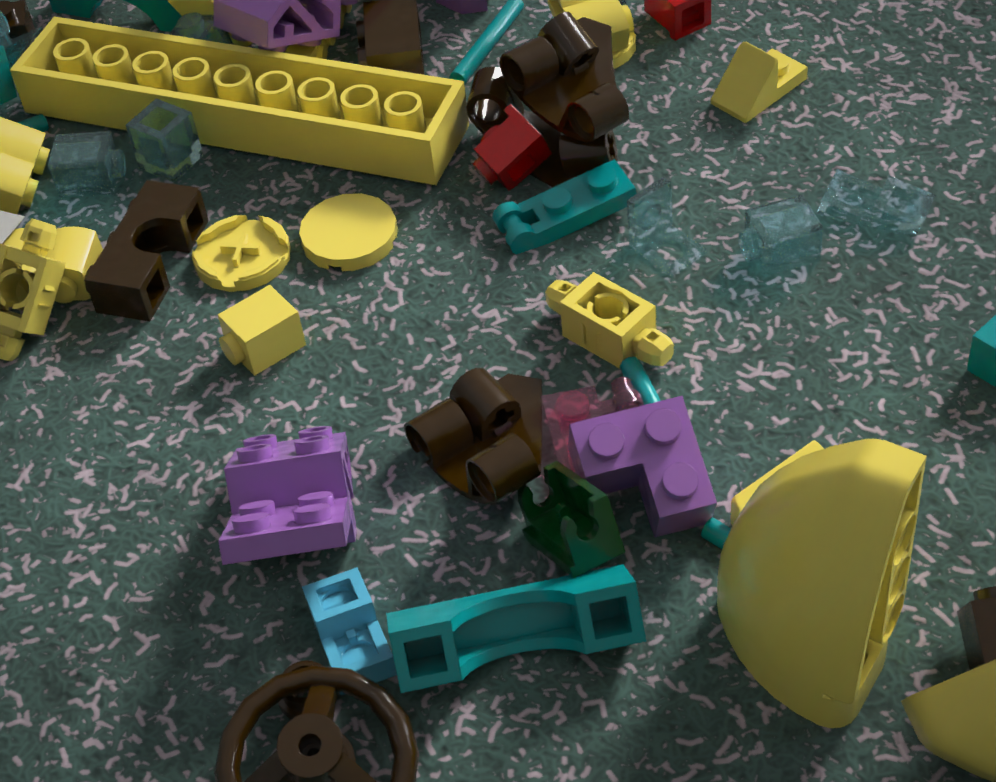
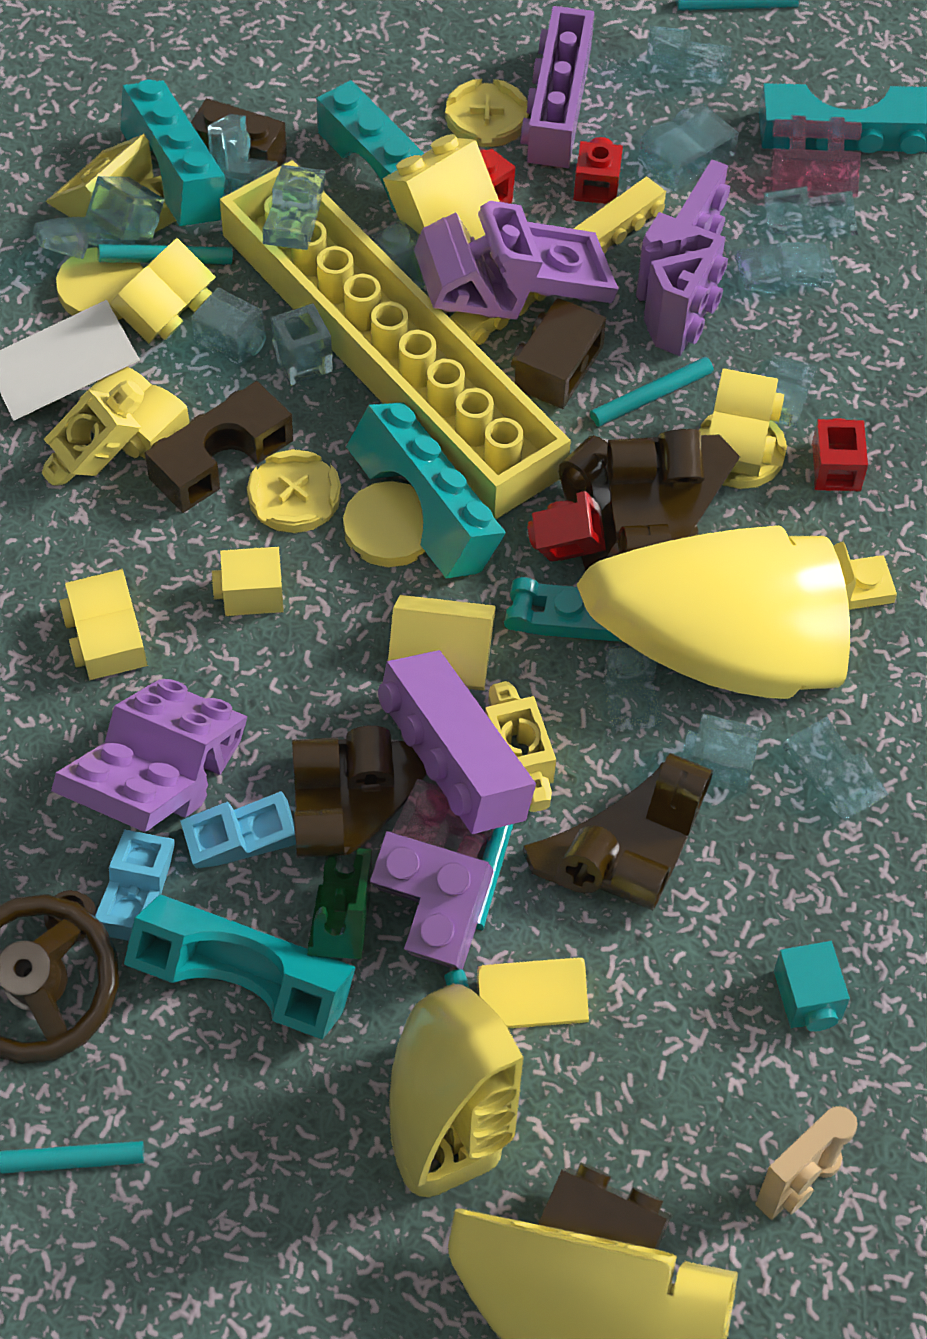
camera: 25 degrees right, 10 degrees up
none -> light yellow brick [59,569,148,680]
none -> medium azure slope [180,791,296,868]
none -> clear light blue slope [263,165,326,250]
none -> teal arch [346,402,506,578]
none -> medium lavender brick [378,650,536,834]
none -> light yellow slope [388,595,496,691]
none -> dark brown panel [522,753,714,911]
none -> light yellow panel [577,526,850,699]

